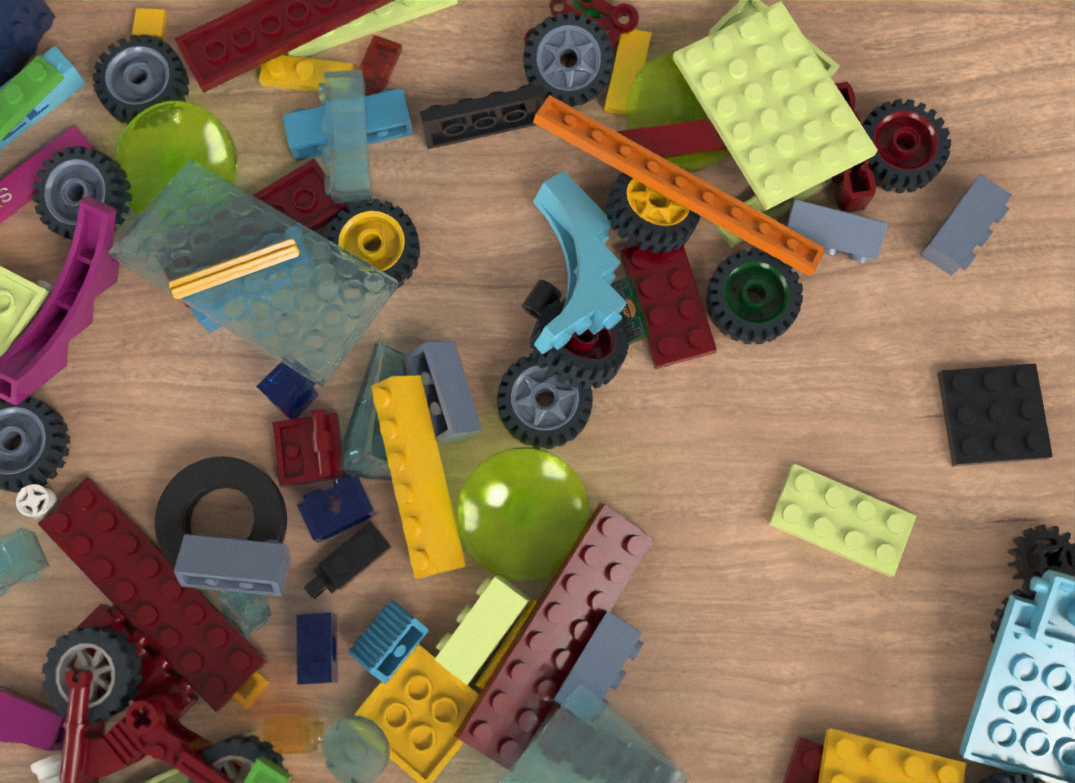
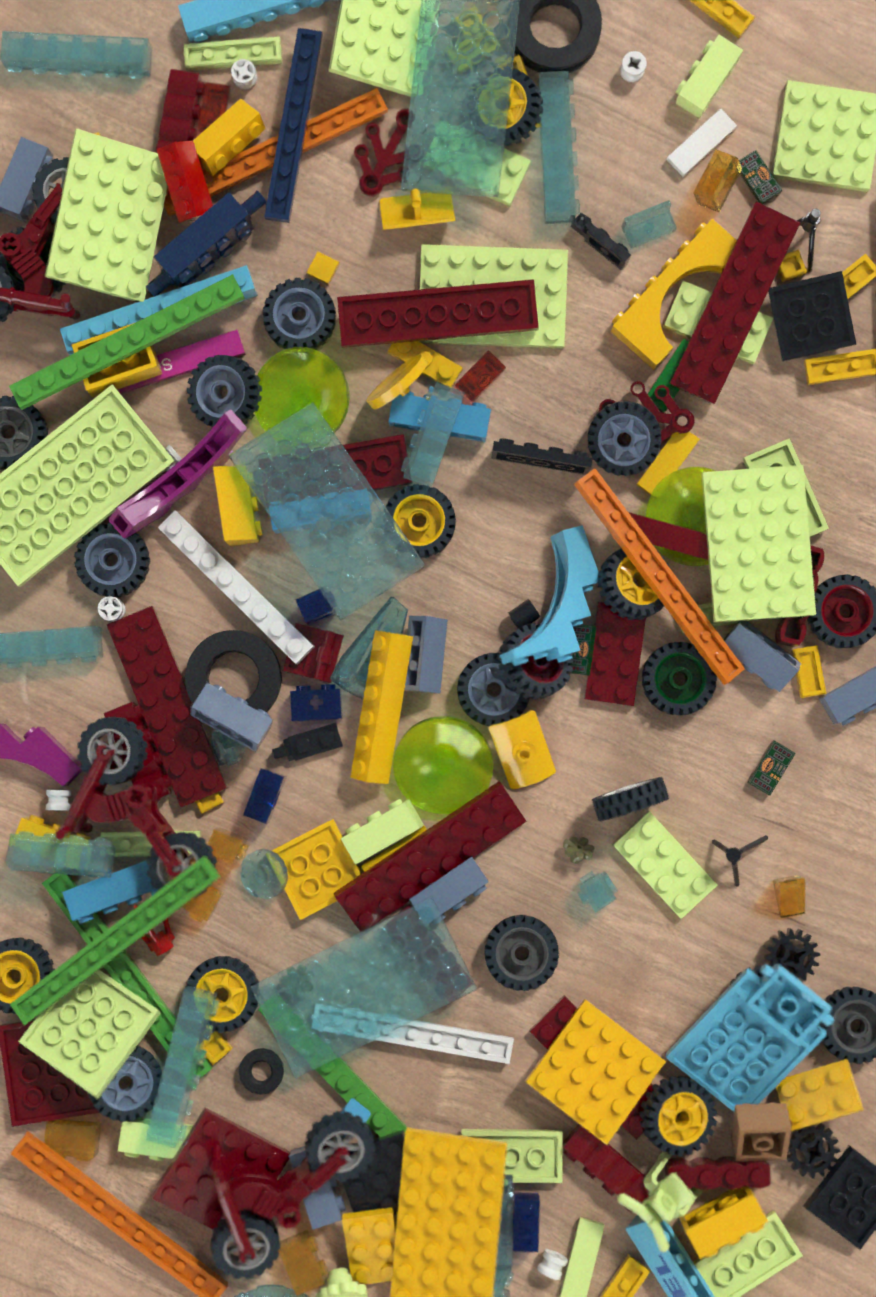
camera: 30 degrees right, 10 degrees up
yellow axle [169,238,299,299] -> none
dark azure brick [349,599,429,684] -> none
black plate [938,363,1053,467] -> none
none -> white plate [158,510,314,665]
none -> yellow slope [213,466,263,547]
none -> yellow piece [366,354,428,410]
none -> wheel [485,915,559,991]
none -> yellow shield [489,710,556,789]
none -> olive plant [563,837,595,864]
none -> clear light blue brick [577,871,618,913]
none -> black wheel [592,777,669,821]
none -> black plant [712,835,768,887]
none -> tile [747,740,796,796]
none -> clear yellow slope [773,875,805,918]
none -> yellow tile [792,645,827,698]

